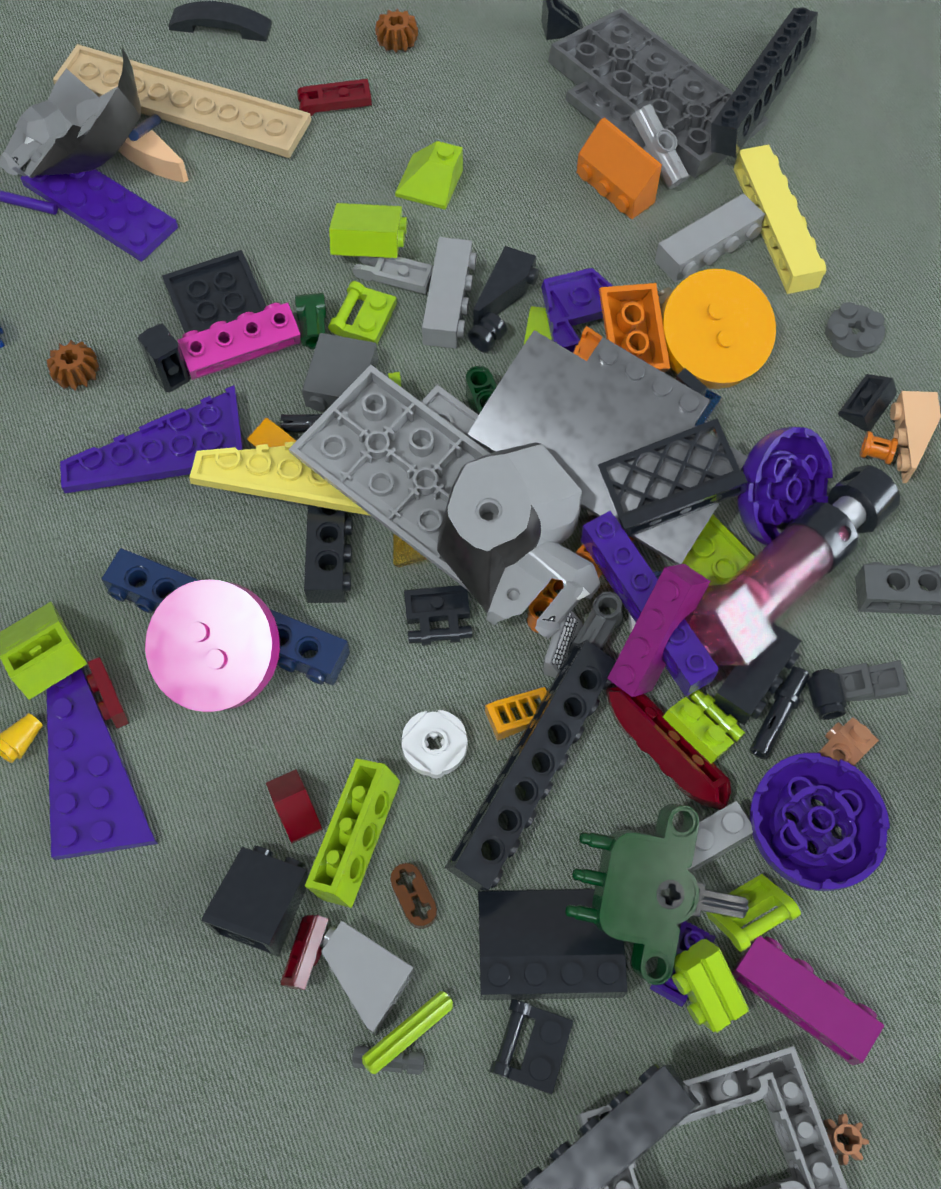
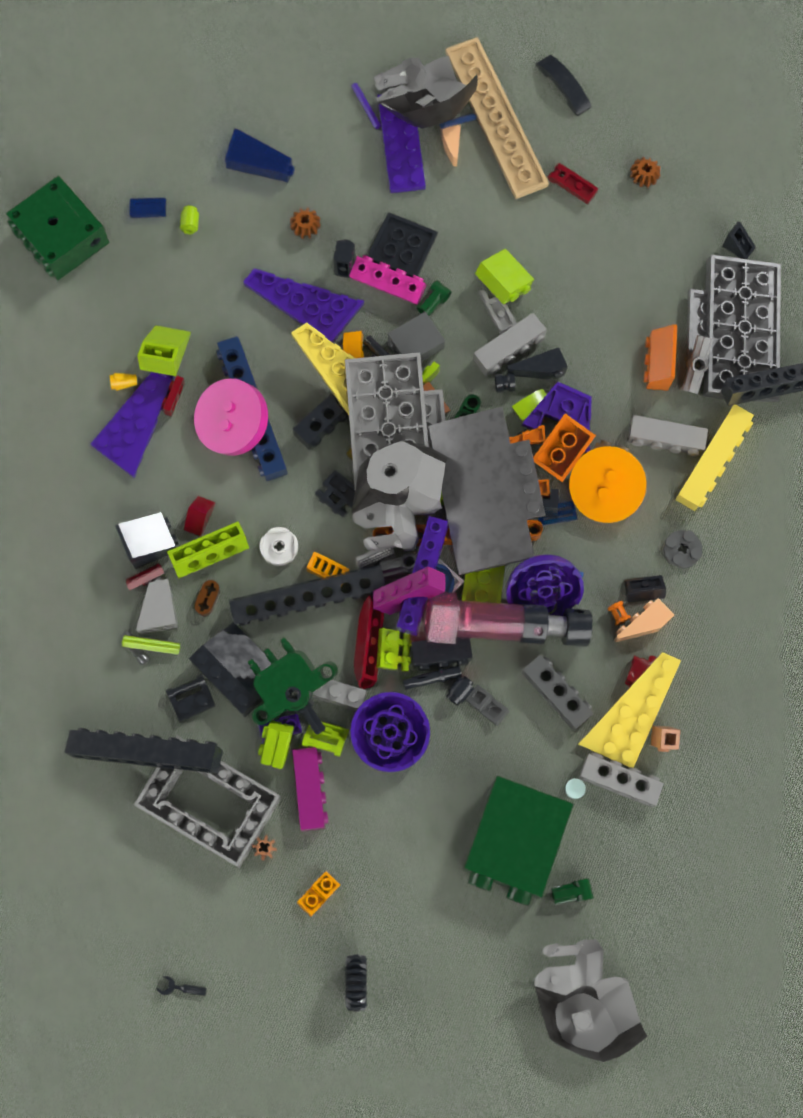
camera: 45 degrees right, 10 degrees up
lime plate [328,281,397,344] -> none
lime slope [395,141,463,210] -> none
black fence [598,418,748,537] -> none
nougat brick [818,717,879,766] -> none

